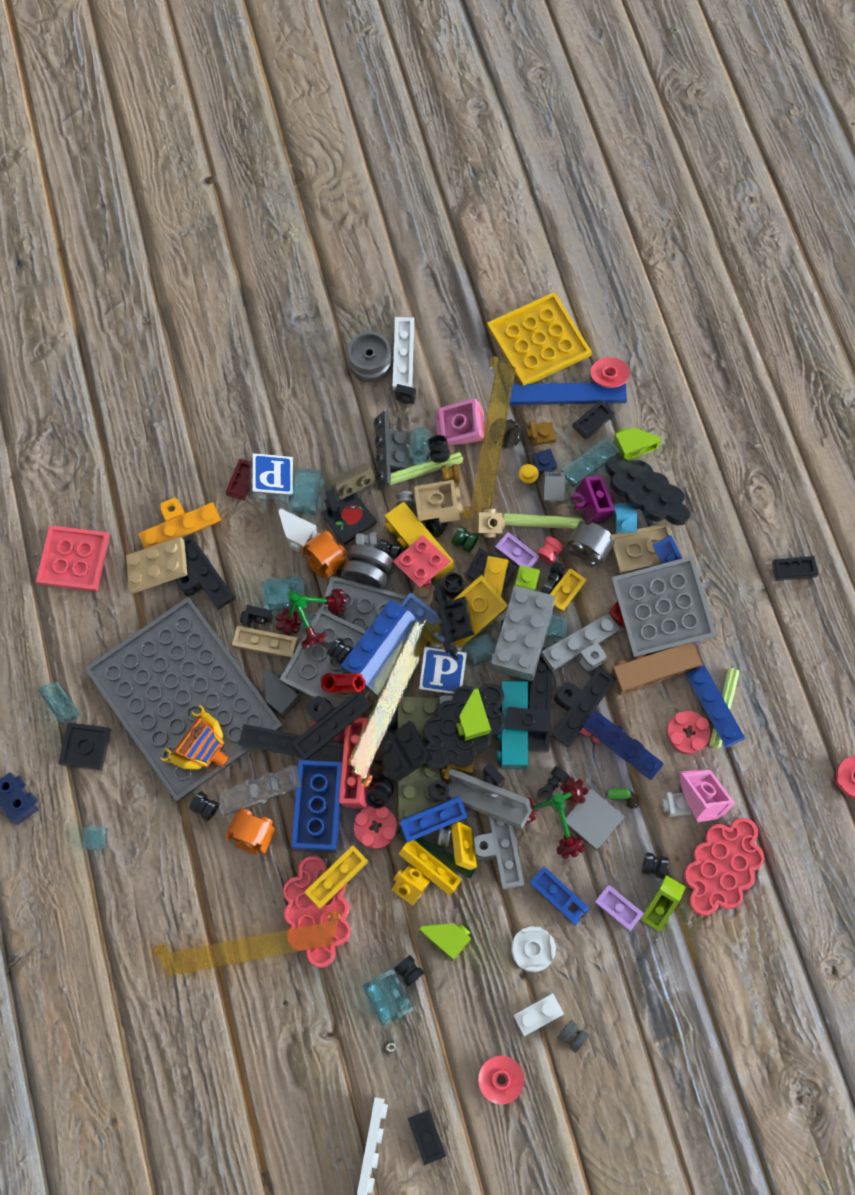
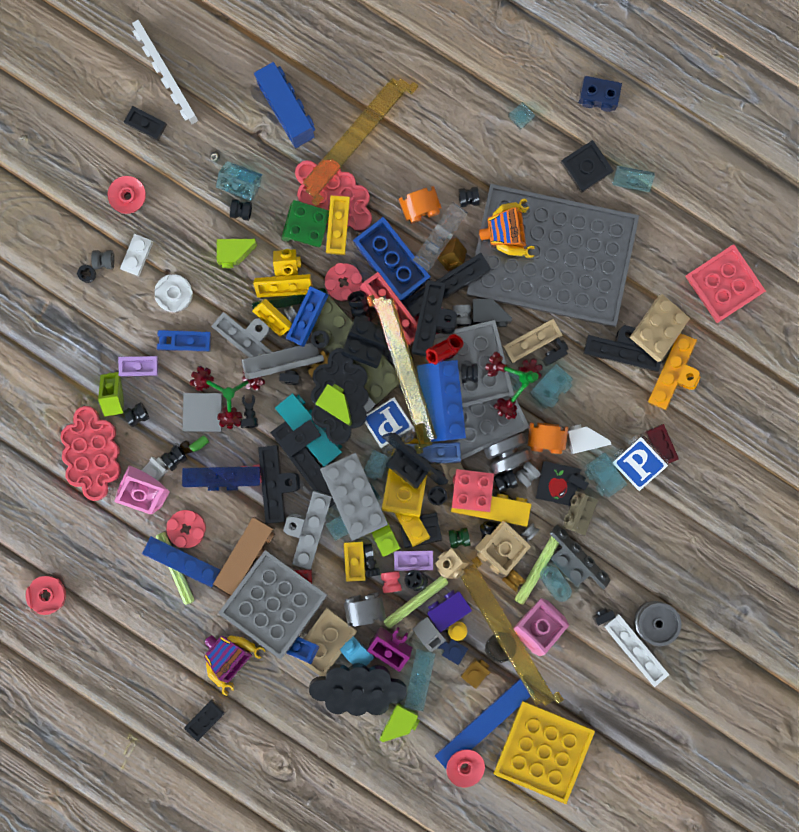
camera: 140 degrees right, 15 degrees up
black wheel [427,435,450,463] -> none
black plate [572,400,615,440] -> none
none -> black bush [77,265,96,283]
none -> black wheel [161,445,188,471]
none -> torso [204,635,266,696]
none -> blue brick [254,62,315,149]
none -> green bracket [281,200,329,248]
none -> black wheel [404,570,428,592]
none -> dark purple brick [427,590,472,633]
none -> pearl gold panel [437,237,467,271]
none -> light grey wheel [452,305,472,326]

